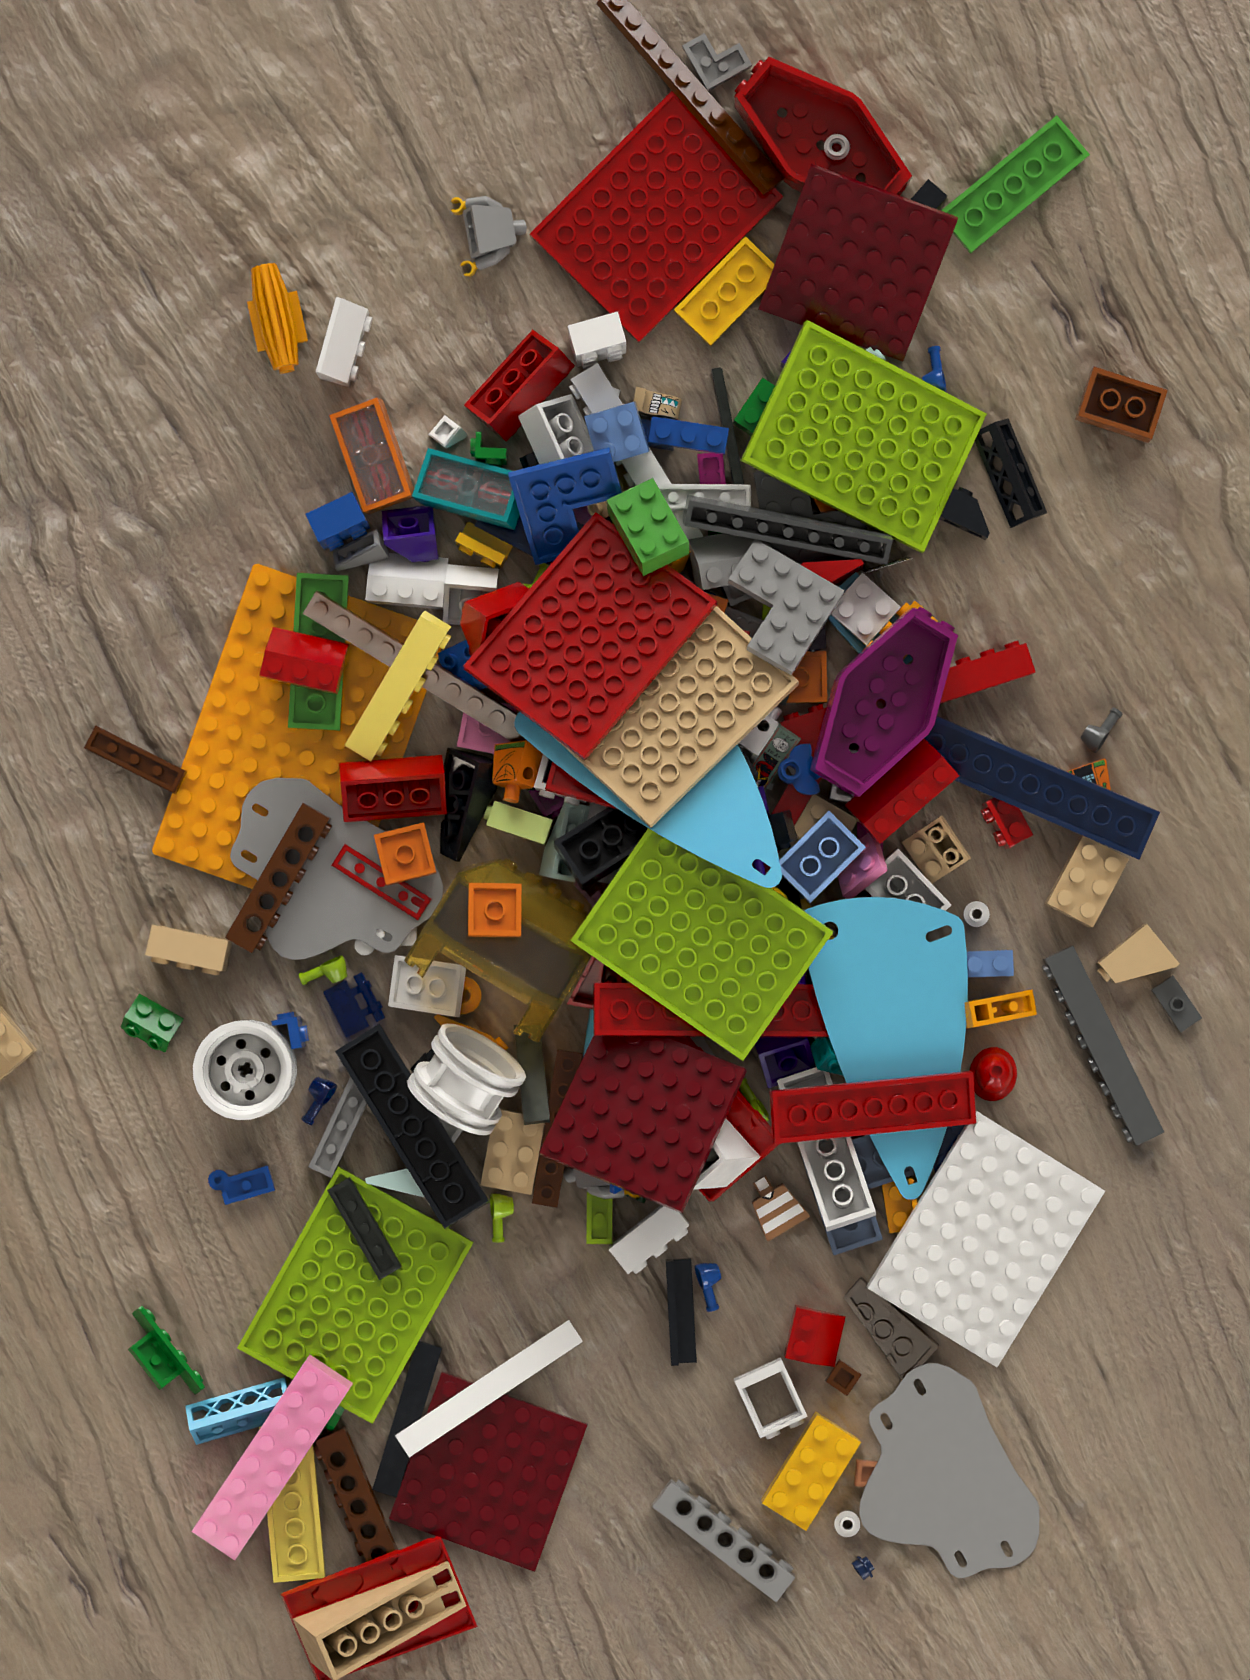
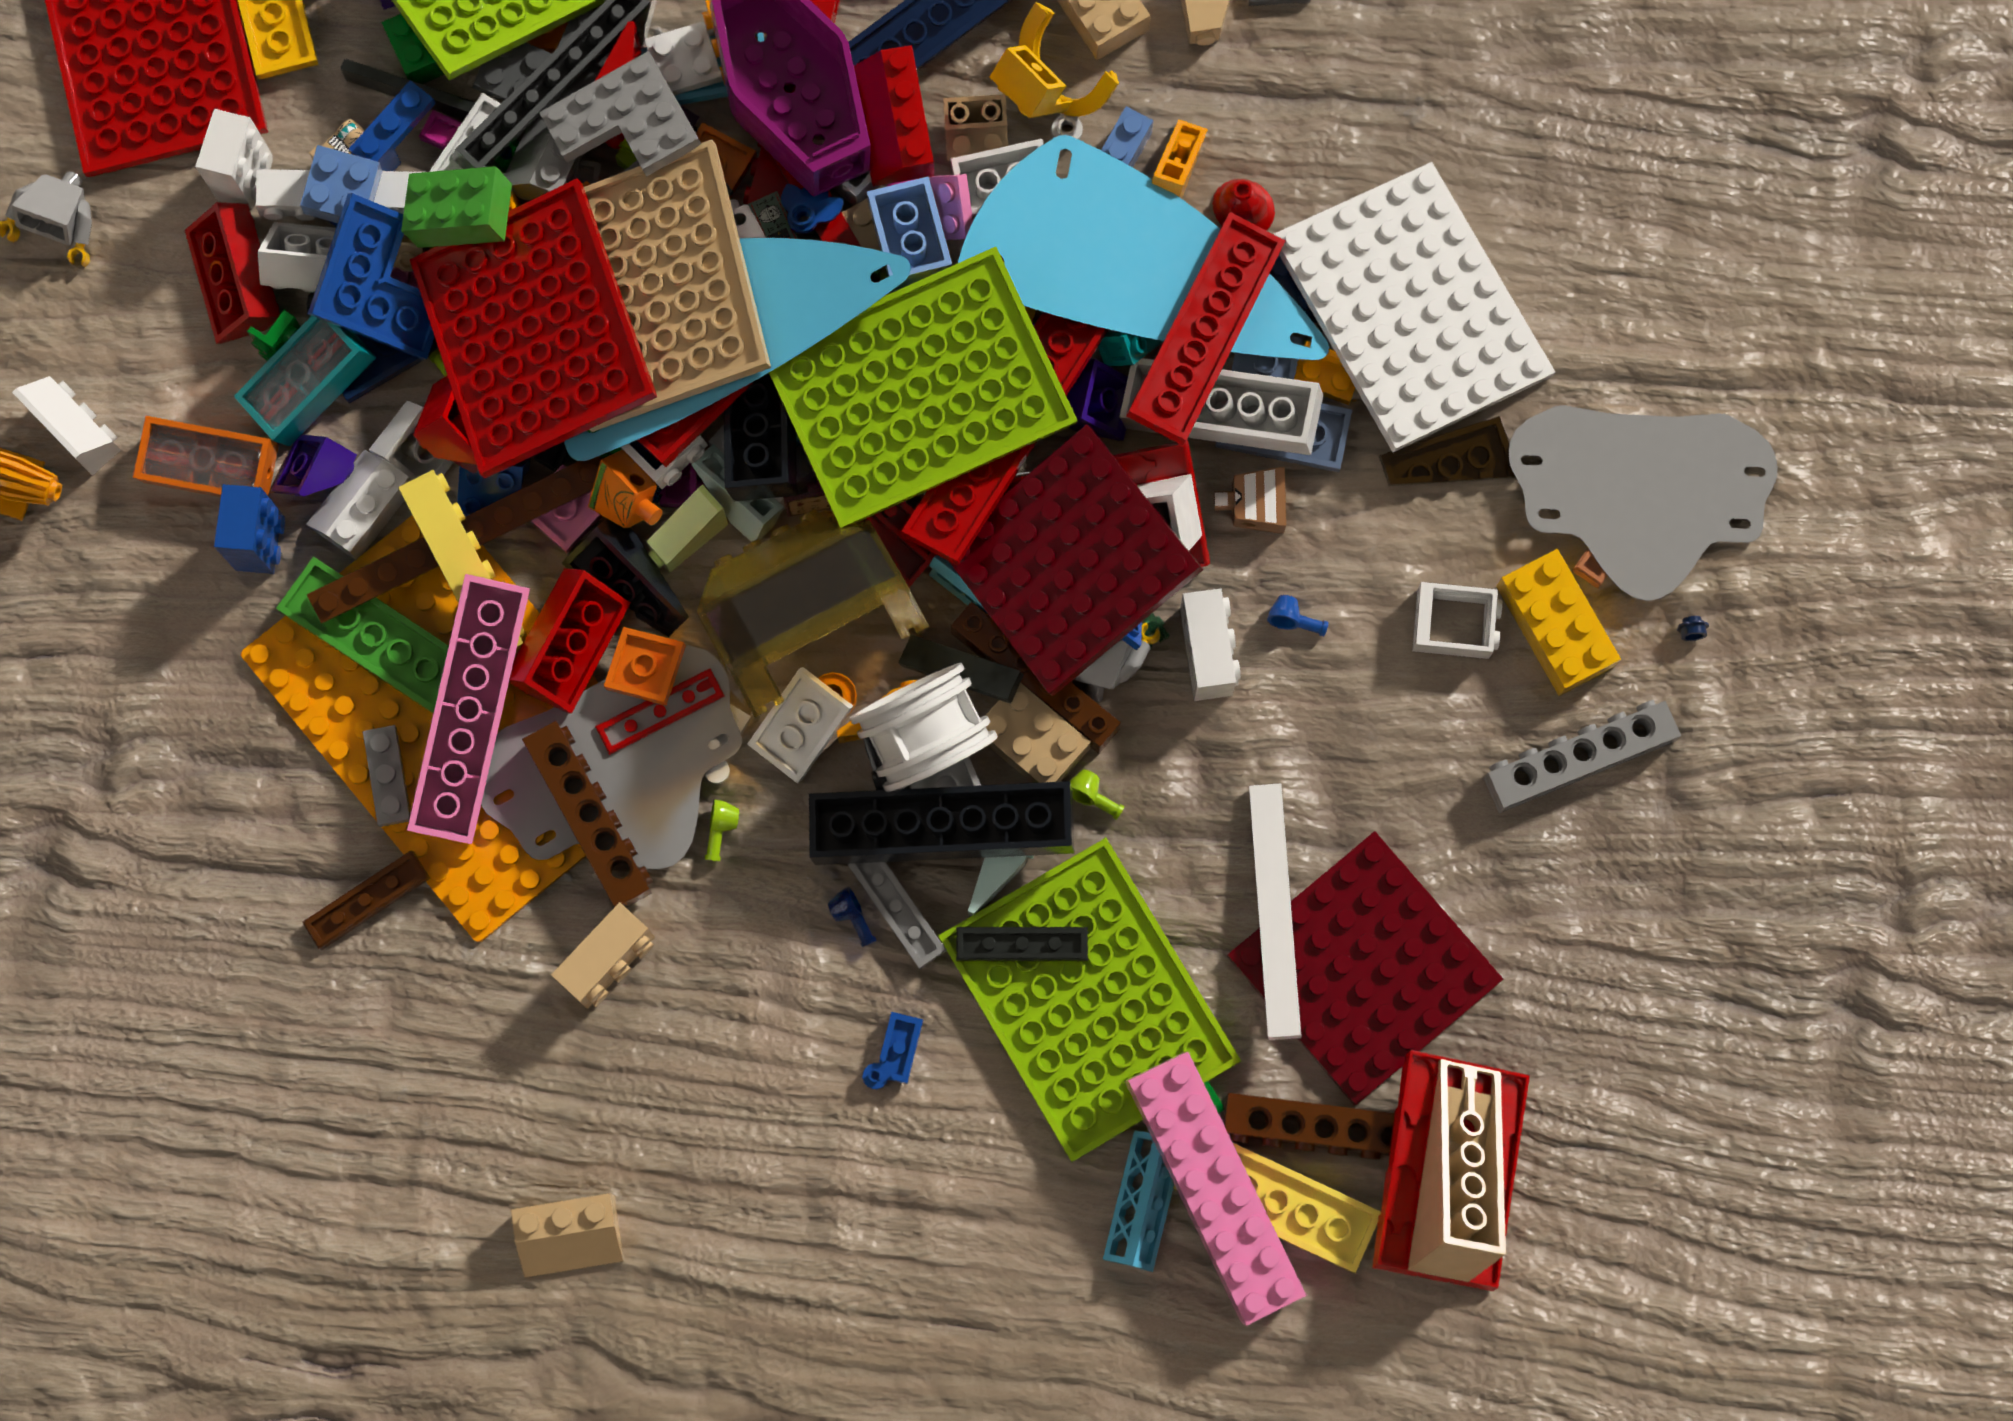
camera: 60 degrees left, 10 degrees down
green bracket [121,994,184,1052] -> none
green bracket [128,1306,205,1395] -> none
white wheel [193,1020,297,1120] -> none
red slope [259,627,349,695] -> none
blue bracket [271,1012,309,1049] -> none
clear blue plate [323,972,385,1038] -> none
light grey slope [333,529,389,571] -> none
black tile [372,1340,442,1497] -> none
white slope [428,415,468,449] -> none
yellow bracket [455,522,513,568] -> none
orange plate [468,883,522,937] -> none
lime plate [586,1191,613,1244] -> none
black fence [665,1258,697,1366] -> none
red slope [784,1305,846,1367] -> none
reddish brown plate [825,1359,861,1396] -> none
white plate [834,1511,860,1537] -> none
red bracket [980,797,1033,850] -> none
dark grey brick [1042,946,1164,1146] -> none
none -> light grey plate [363,725,411,827]
none -> bright pink brick [407,574,530,844]
none -> yellow piece [989,2,1119,118]

